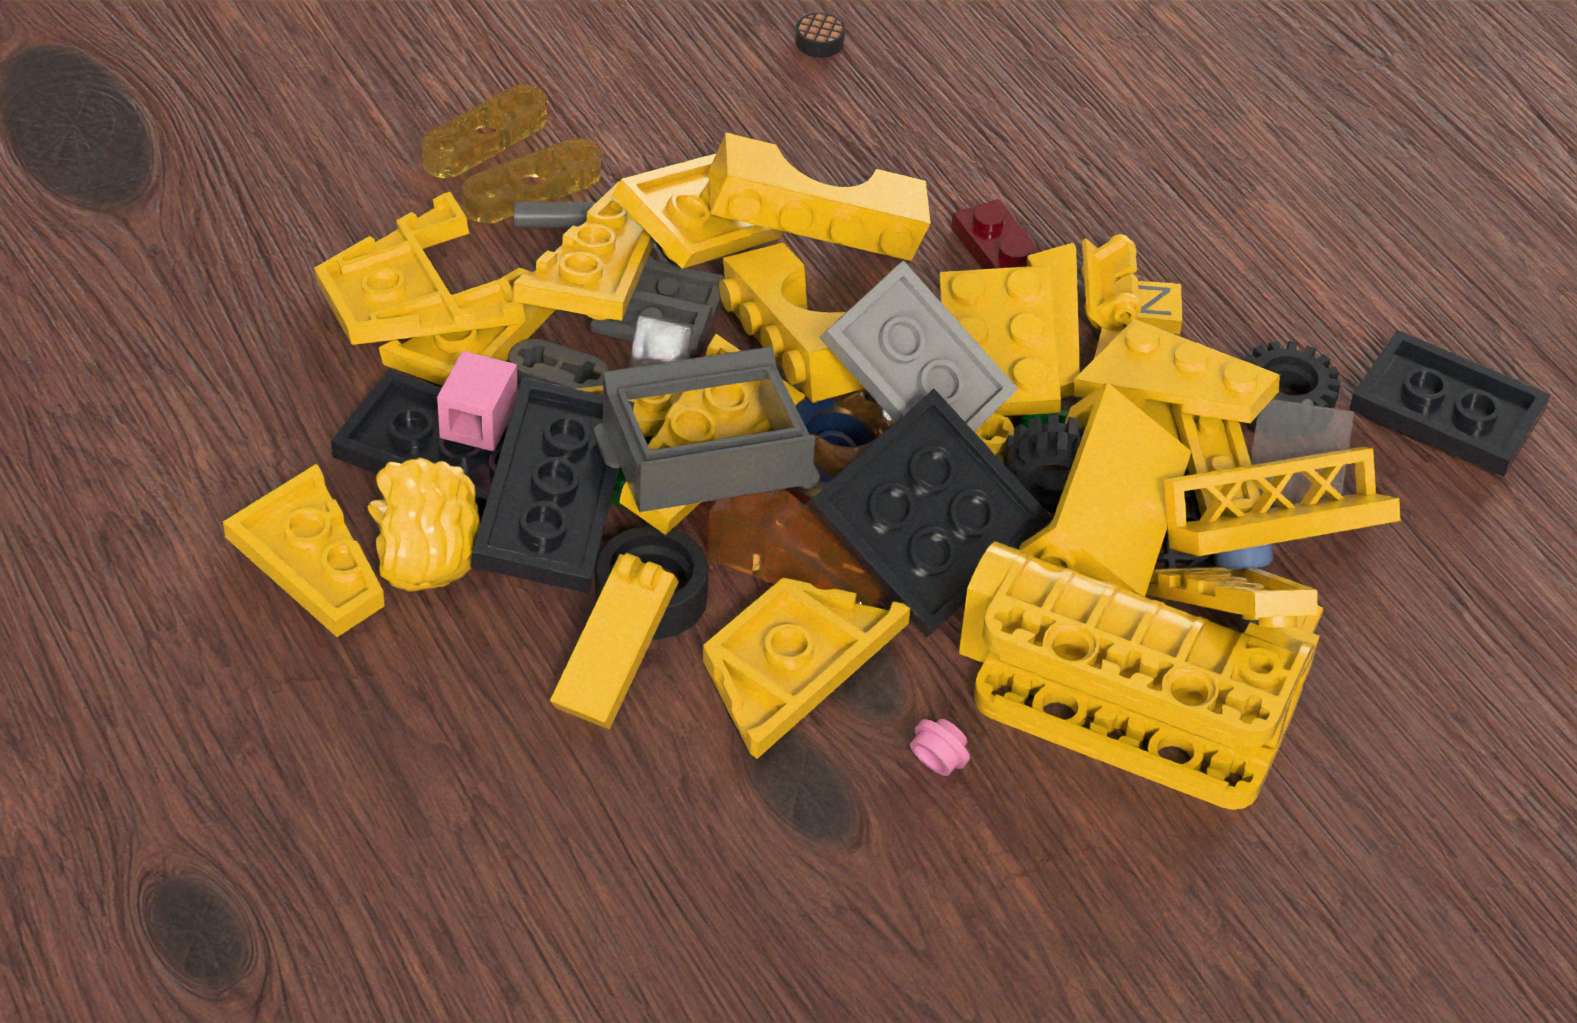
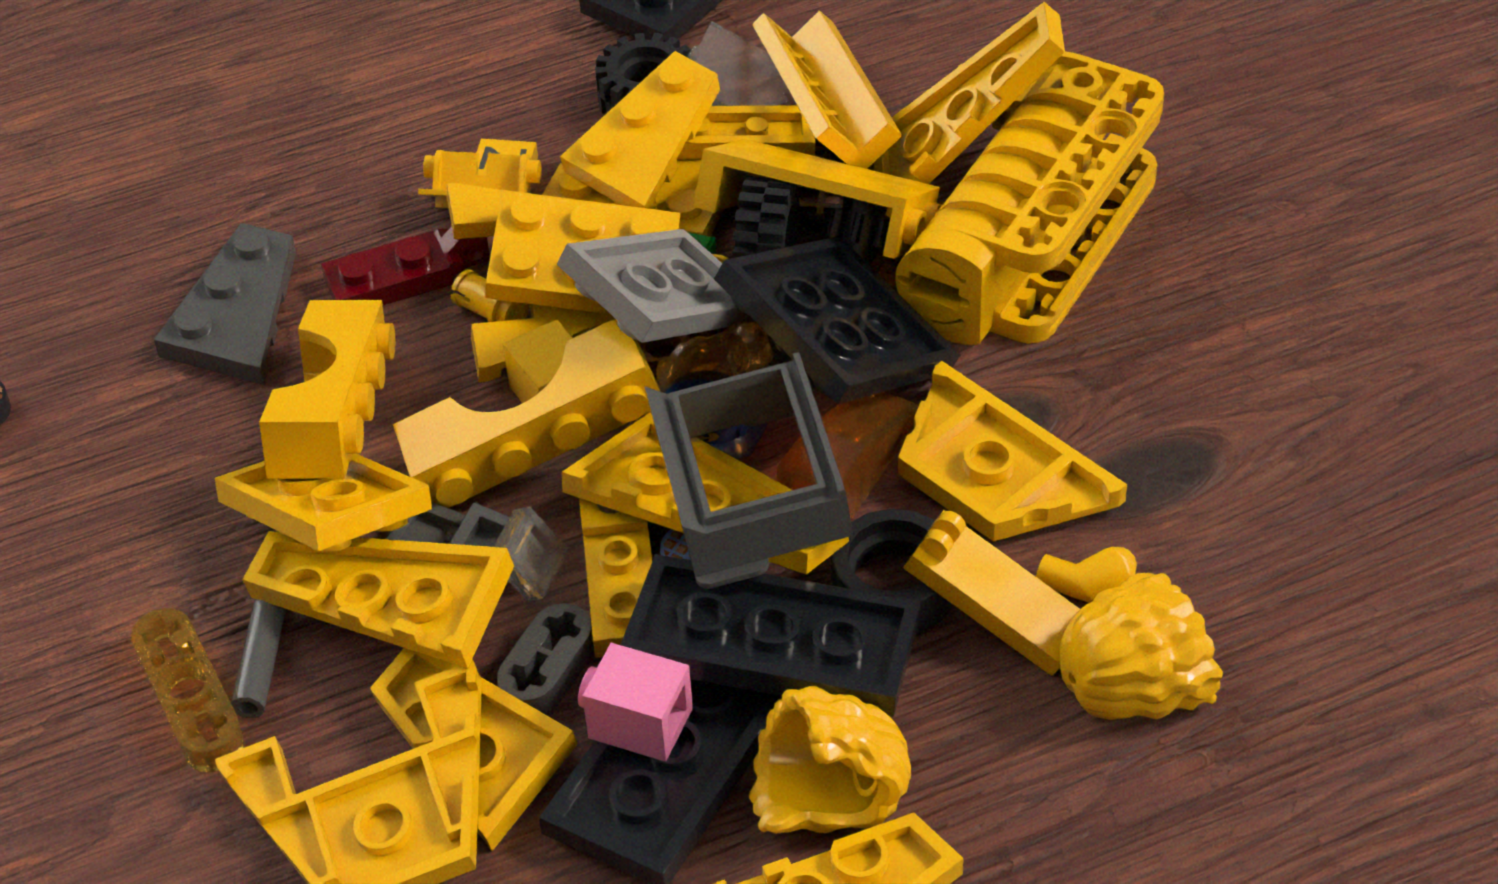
camera: 80 degrees left, 0 degrees up
clear yellow beam [421,84,548,178] -> none
bright pink plate [910,719,970,776] -> none
none -> dark grey wing [154,223,296,385]
none -> yellow arm [1036,547,1137,603]
none -> yellow hair [1060,573,1223,720]

